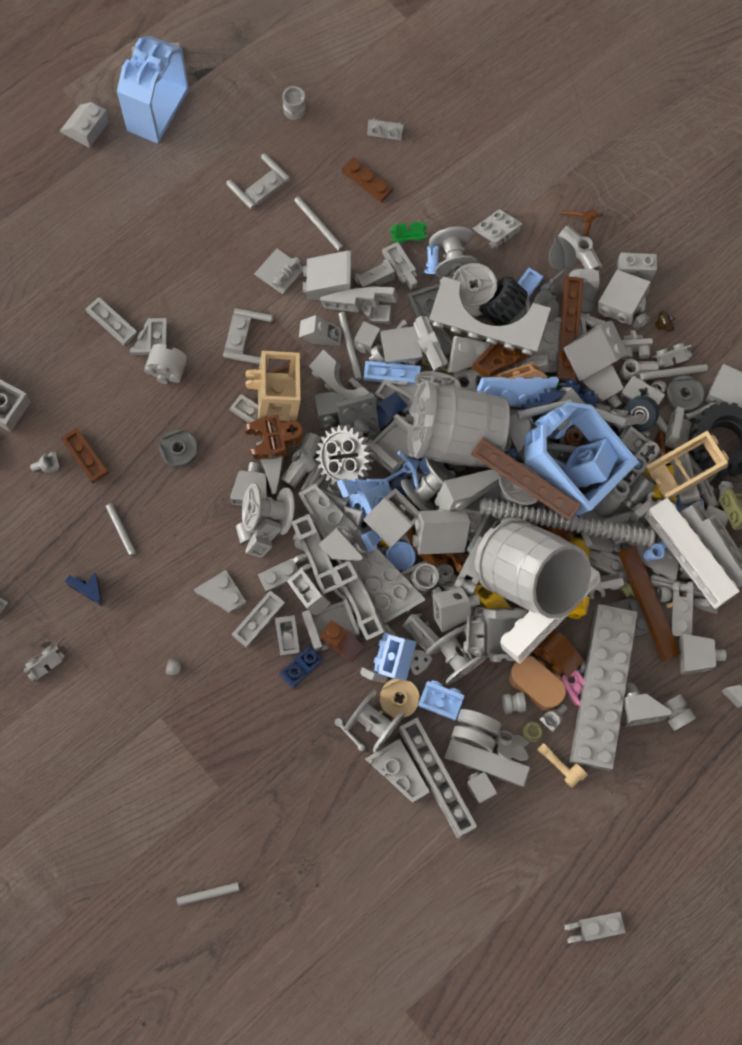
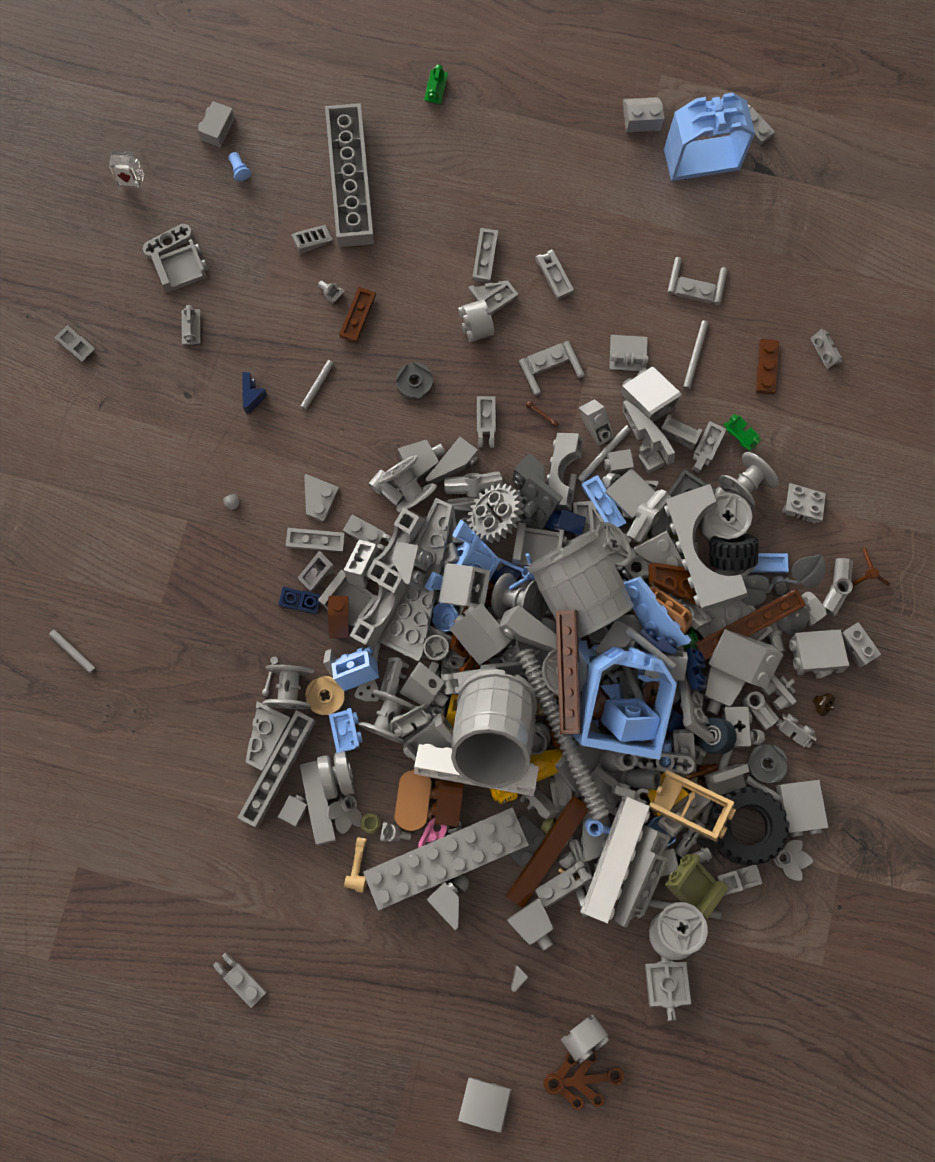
camera: 55 degrees right, 5 degrees up
light grey hinge [24,645,65,681] -> none
reddish brown piece [244,415,303,460] -> none
light grey slope [245,518,282,558] -> none
tan piece [246,351,301,423] -> none
light grey wheel [283,86,306,120] -> none
light blue pin [425,245,441,274] -> none
light grey wheel [502,692,526,714] -> none
light grey tile [632,313,650,330] -> none
light grey bar [640,364,708,380] -> none
light grey wheel [662,694,696,731] -> none
none -> light grey plate [535,249,574,300]

